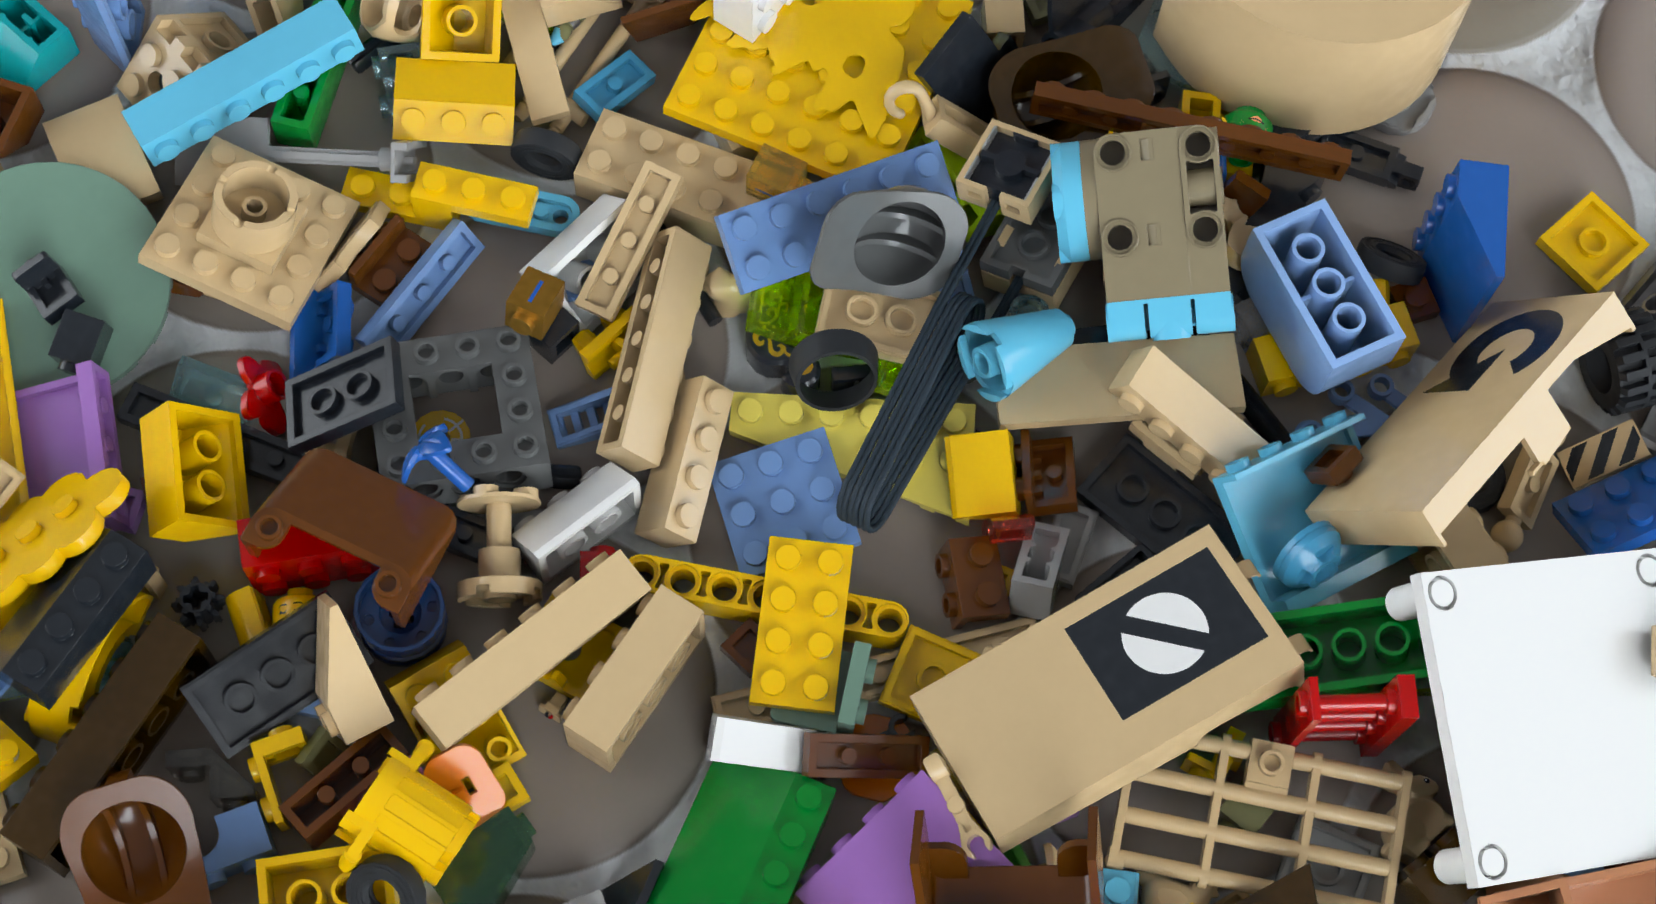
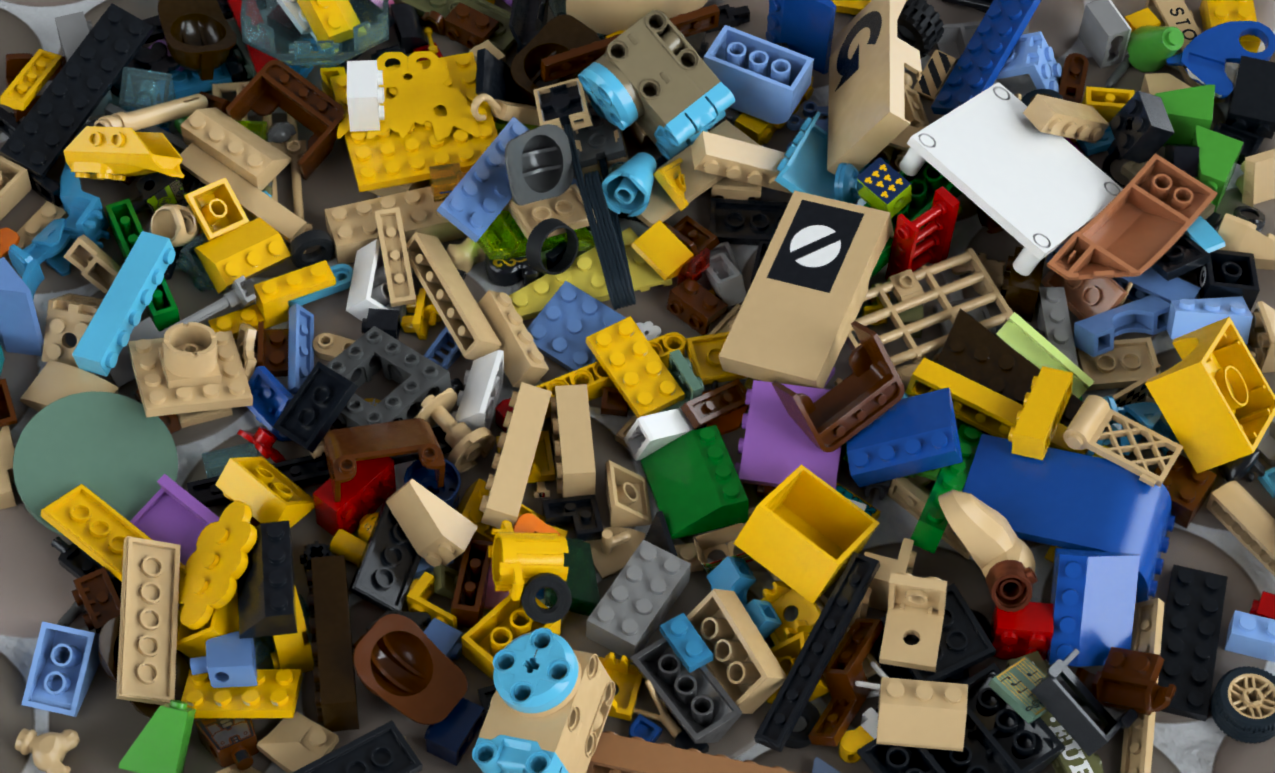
camera: 35 degrees left, 15 degrees down
black bracket [12,251,85,326] -> none
black brick [48,308,114,375] -> none
blue plant [401,423,475,493] -> none
pearl gold brick [505,266,565,341] -> none
dark azure plate [572,49,656,123] -> none
tan piece [923,753,993,860] -> none
reddish brown plate [1303,444,1364,486] -> none
none -> tan plate [313,333,355,362]
none -> black plate [542,494,604,542]
none -> tan shield [580,527,646,579]
none -> tan slope [605,460,652,527]
none -> white plant [636,321,661,341]
none -> yellow tile [653,158,689,211]
none -> piece [857,158,912,218]

